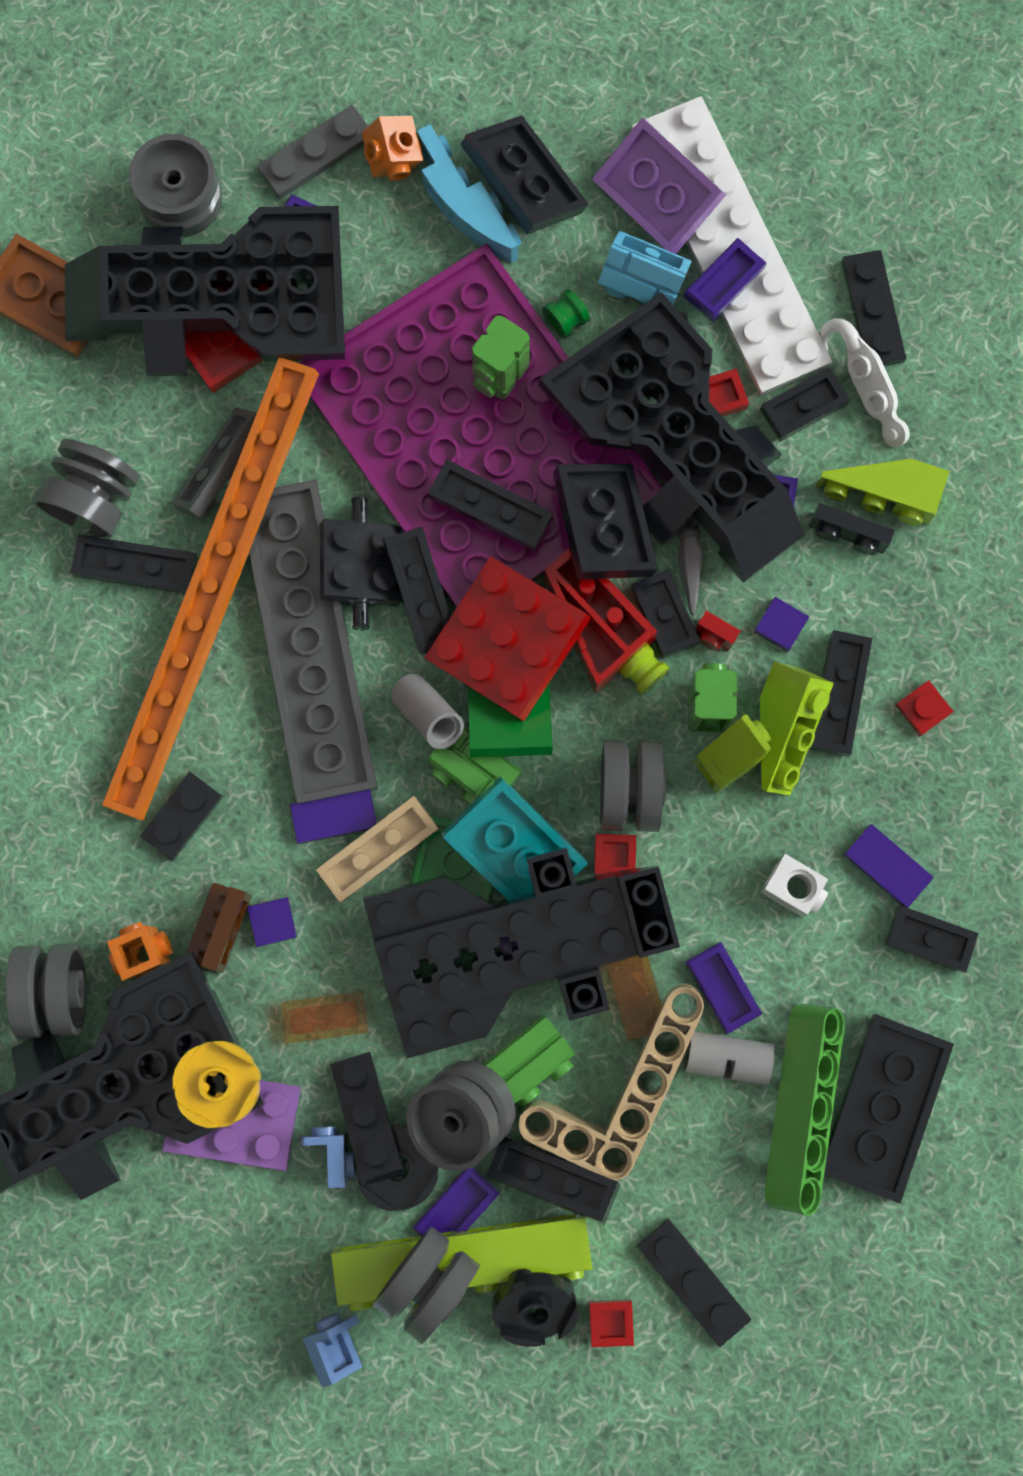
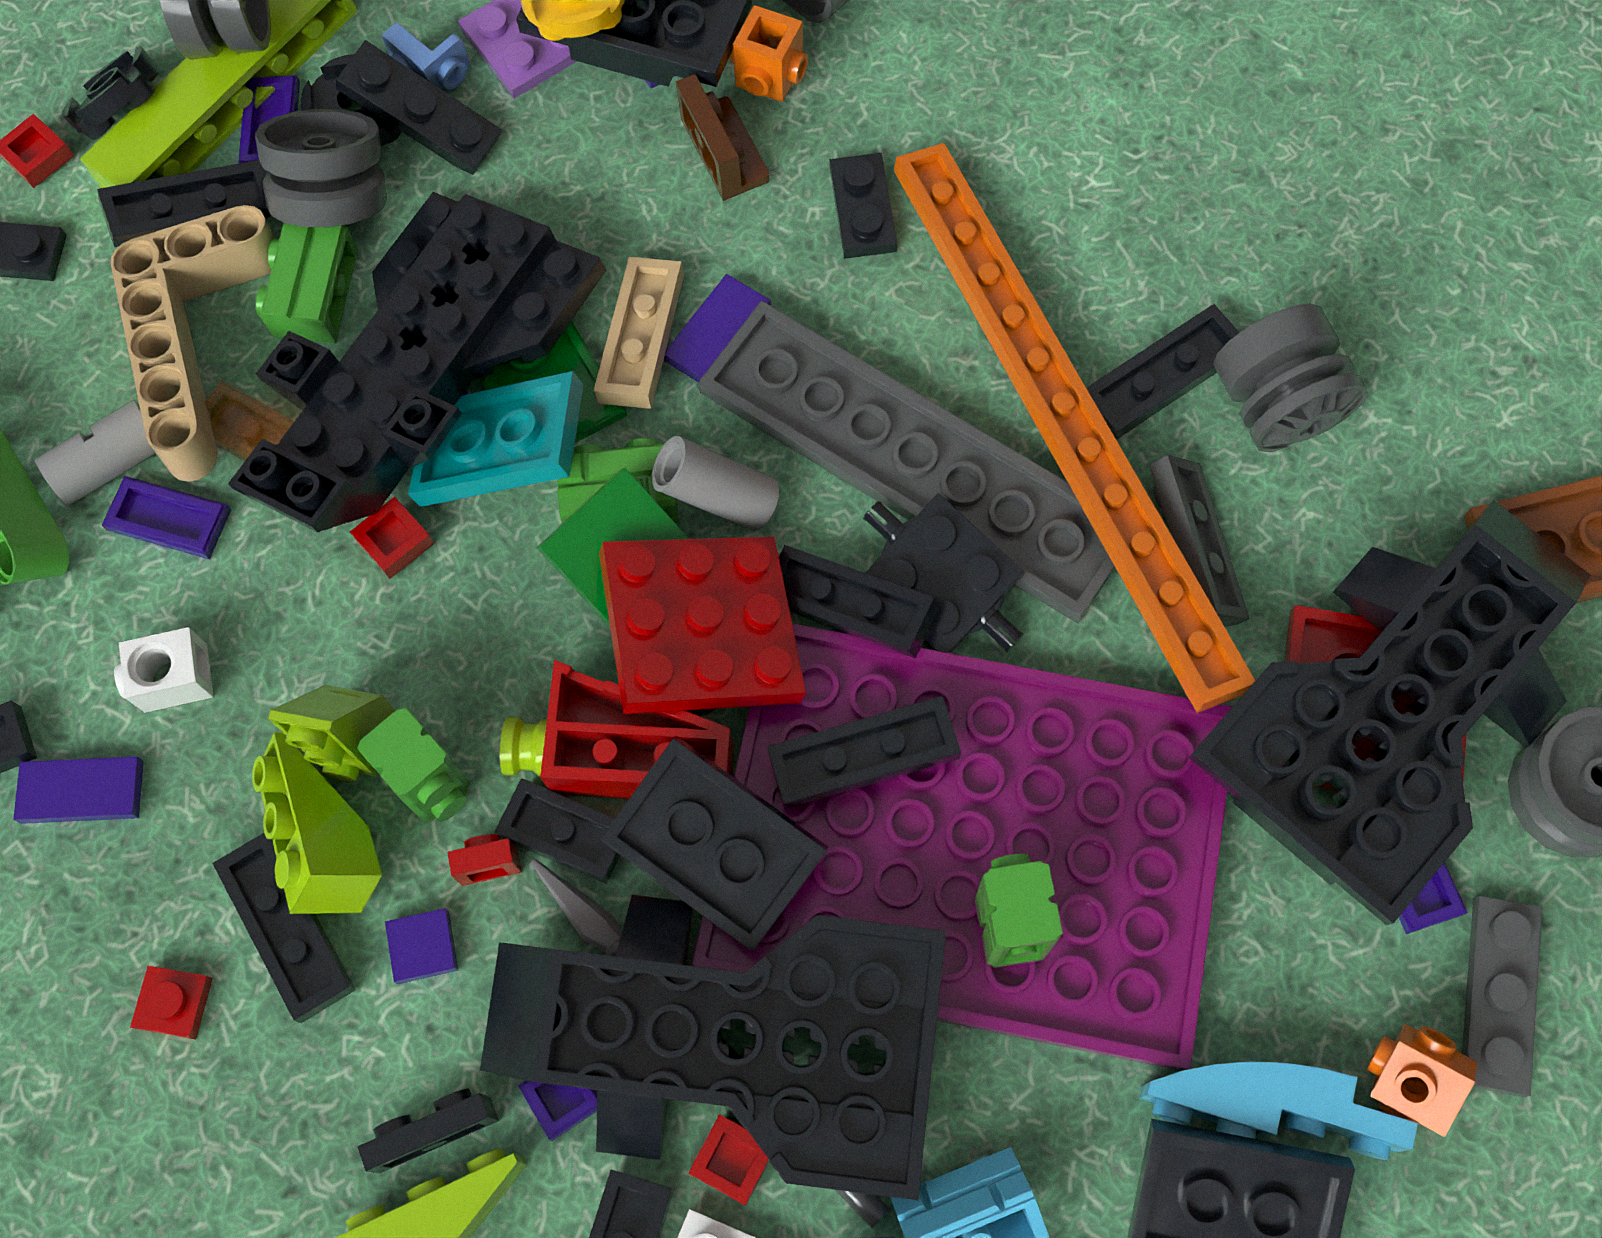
camera: 140 degrees right, 10 degrees down
dark purple tile [248,897,298,947] -> none
clear orange plate [281,992,369,1044] -> none
green wheel [542,288,590,339] -> none
dark grey wheel [600,740,666,832] -> none

